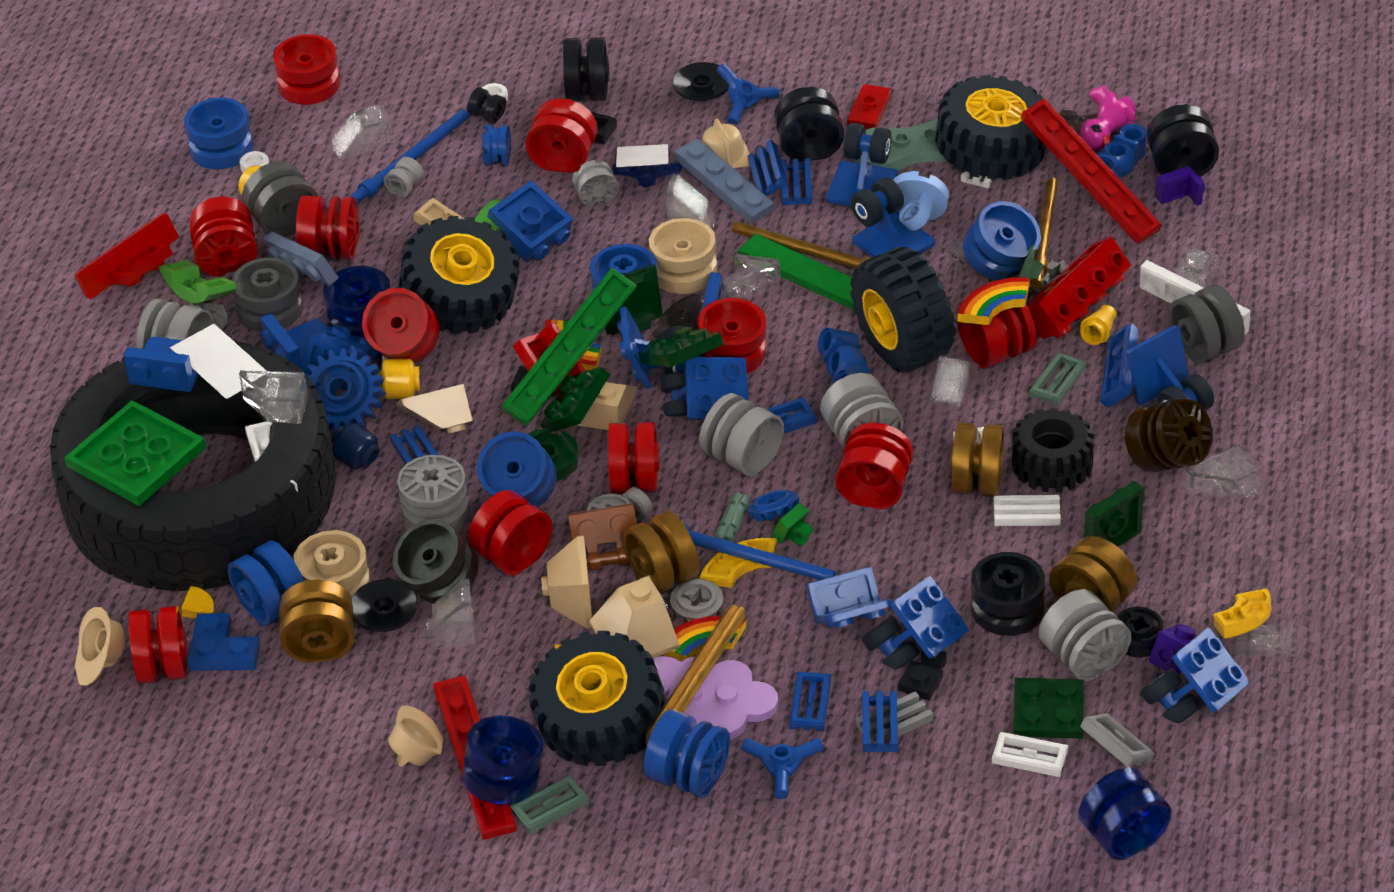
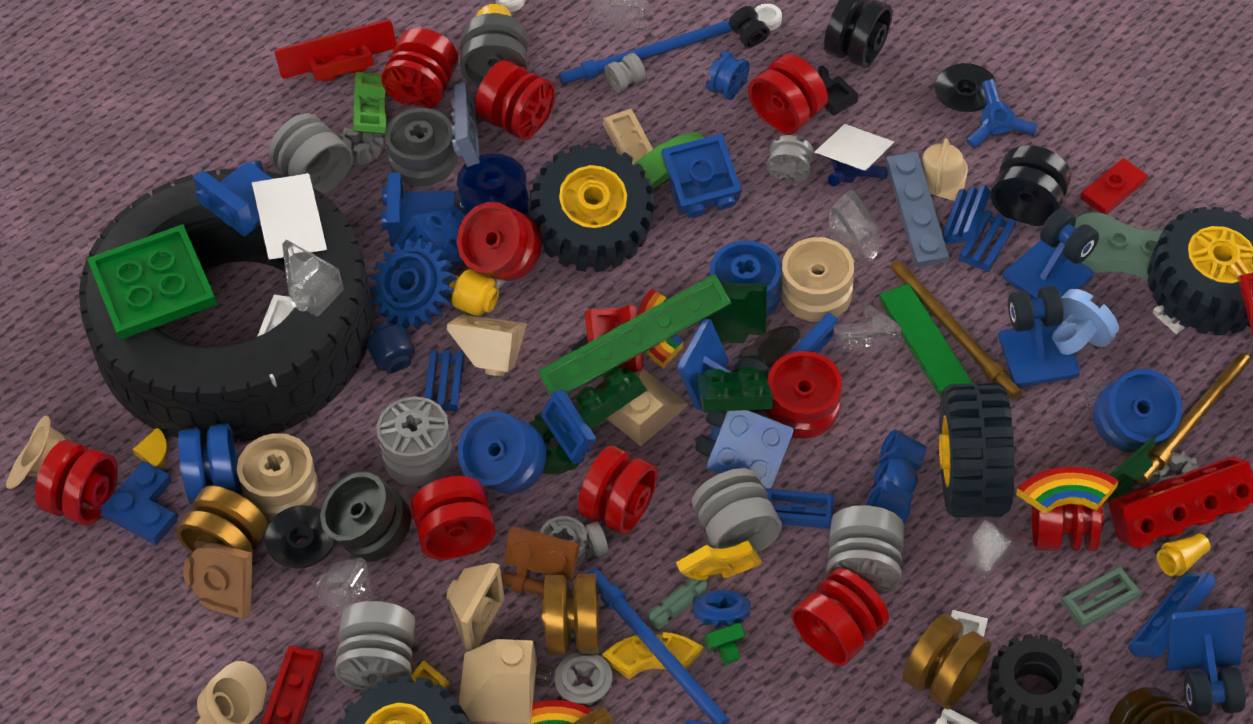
camera: 30 degrees right, 10 degrees up
none -> medium nougat tile [183,543,252,620]
none -> light grey wheel [334,601,416,690]
none -> blue tile [540,390,597,464]
none -> yellow tile [676,540,763,581]

